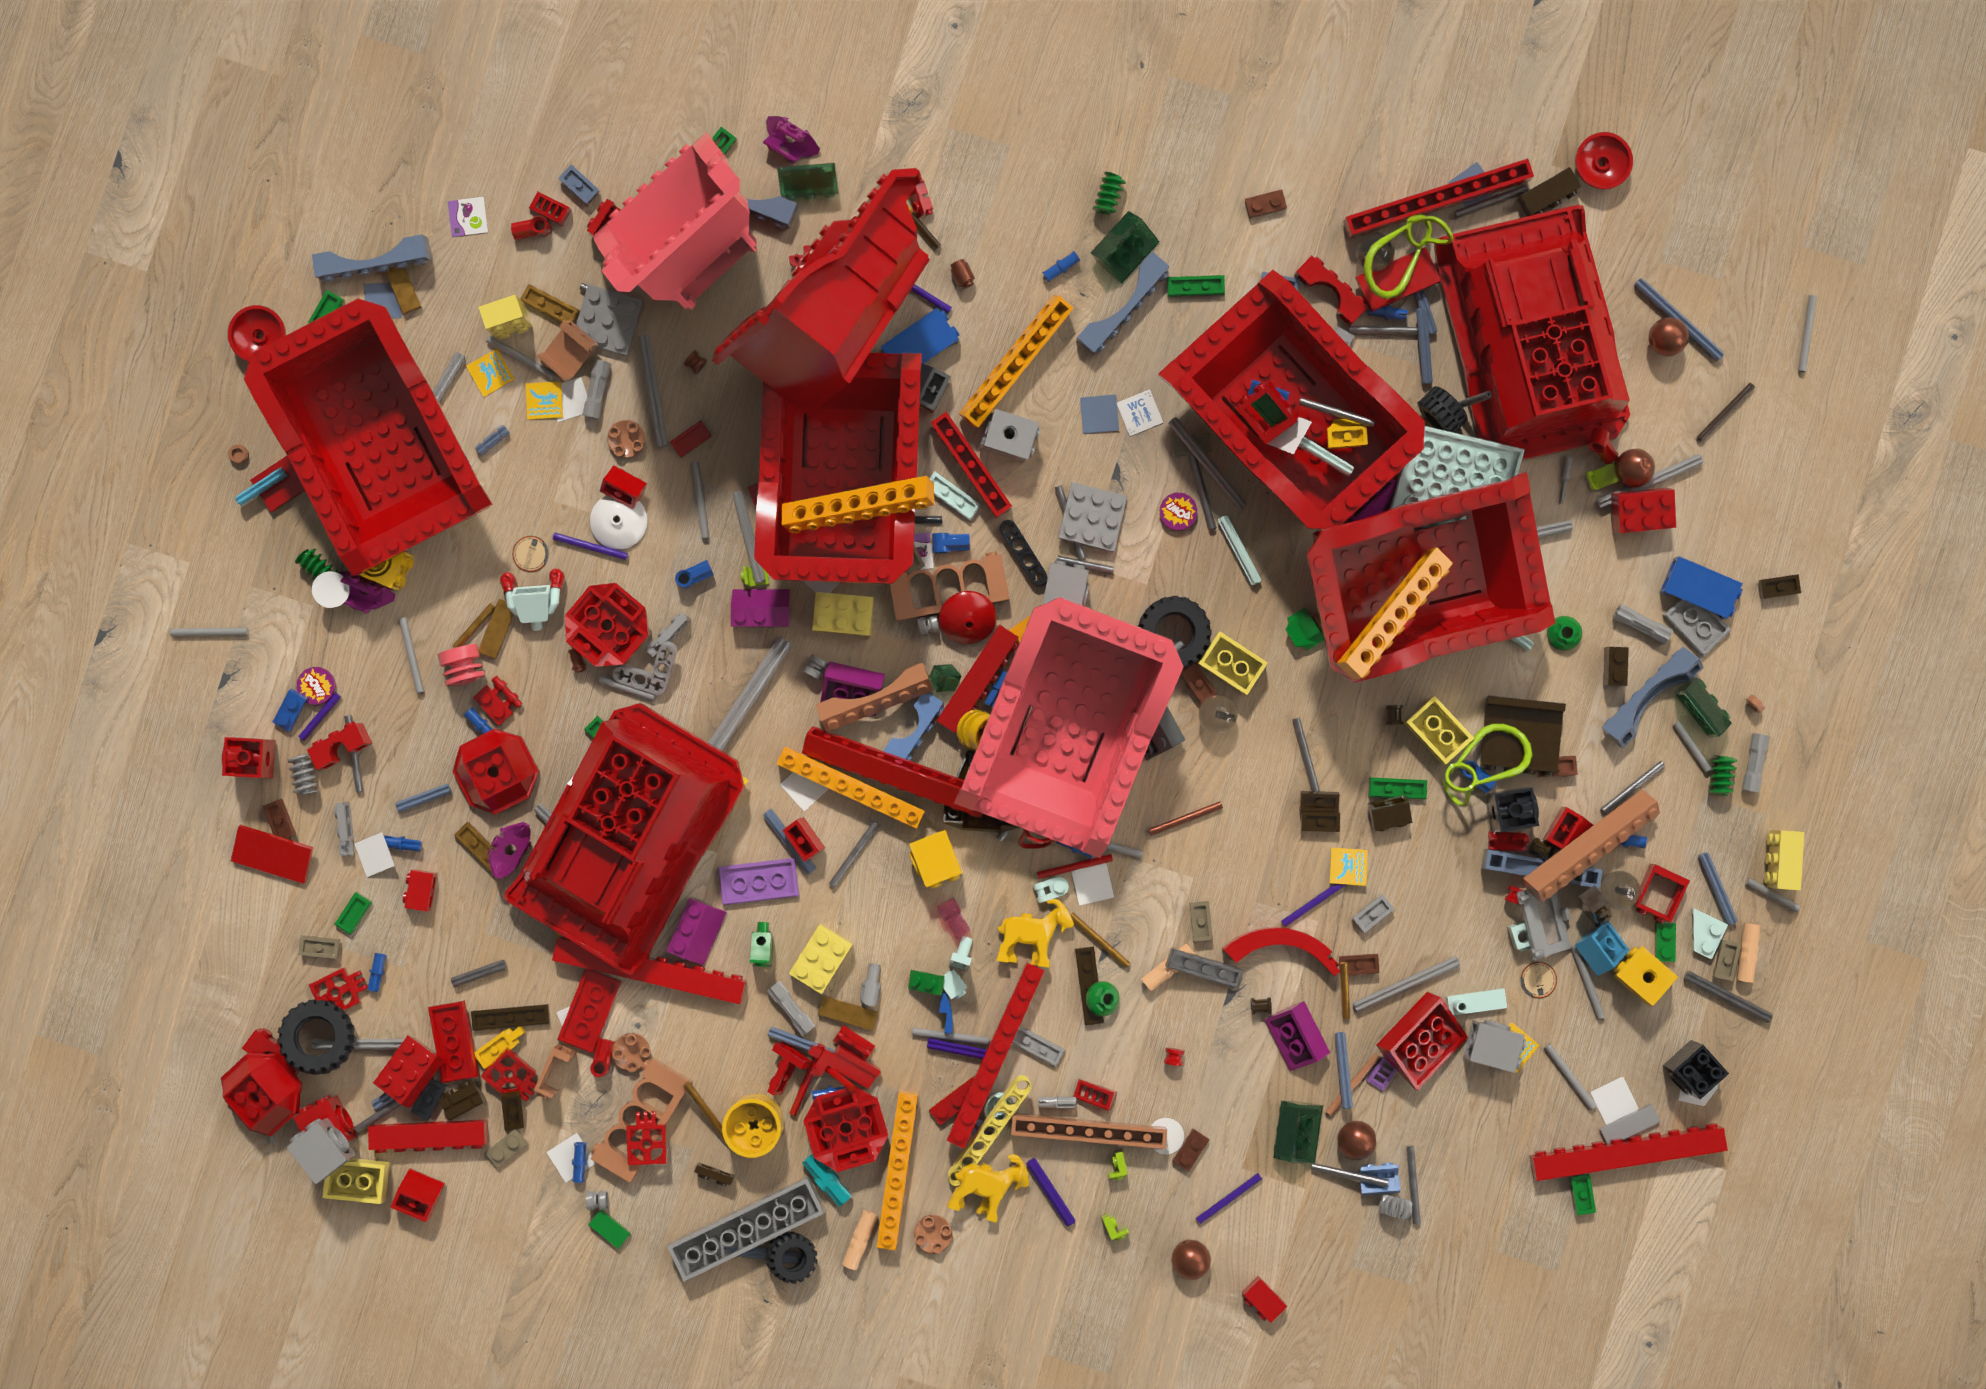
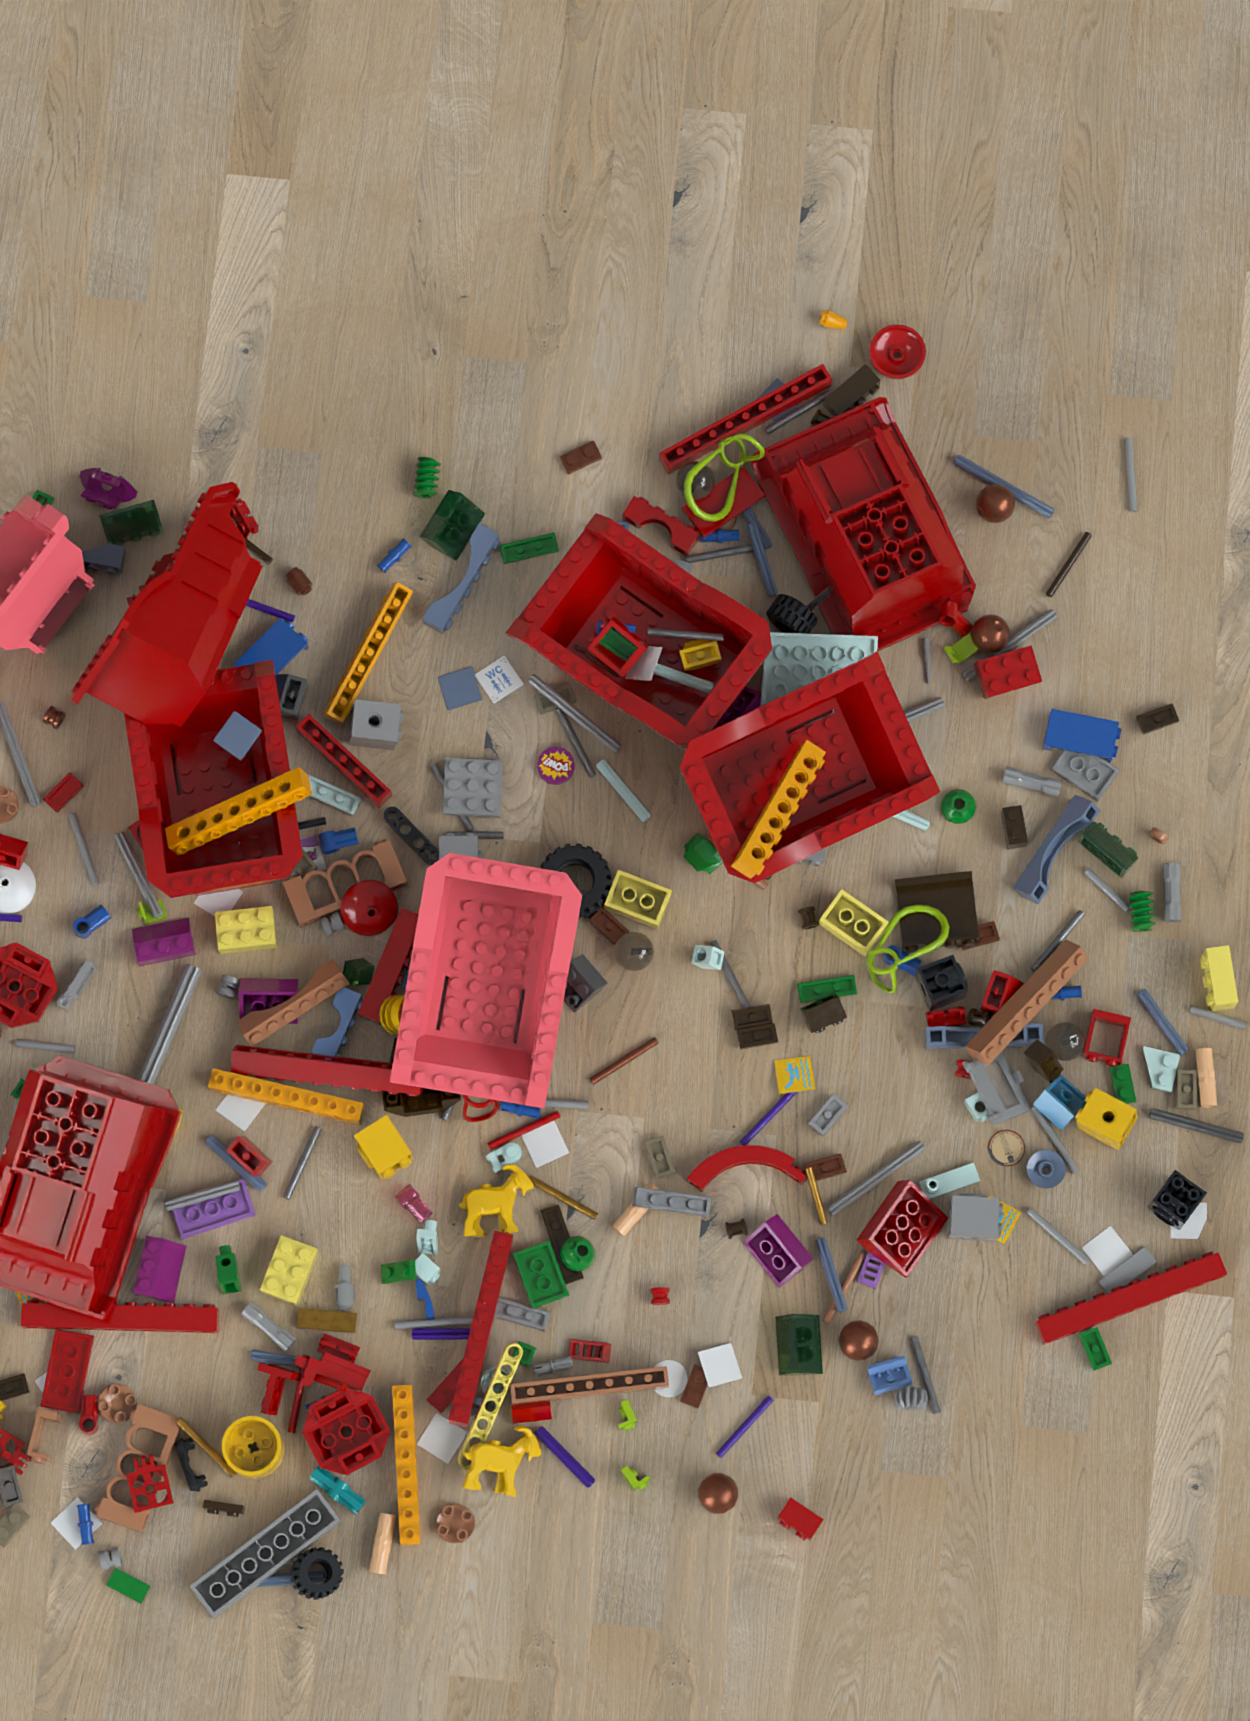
camera: 10 degrees left, 10 degrees down
light grey beam [612,641,677,695] -> none
flat silver bar [1311,1163,1389,1187] -> none
none -> light grey axle [164,1180,240,1211]
none -> black piece [175,1437,208,1492]
none -> sand blue sticker [213,711,262,760]
none -> white sticker [417,1413,468,1464]
none -> red tile [511,1401,552,1424]
none -> green tile [512,1341,537,1367]
none -> green plate [513,1241,569,1309]
none -> light aqua brick [691,945,725,970]
none -> white sticker [698,1343,742,1388]
none -> dark brown bush [810,409,833,425]
none -> light orange cone [819,309,848,330]
none -> sand blue dish [1027,1150,1066,1189]

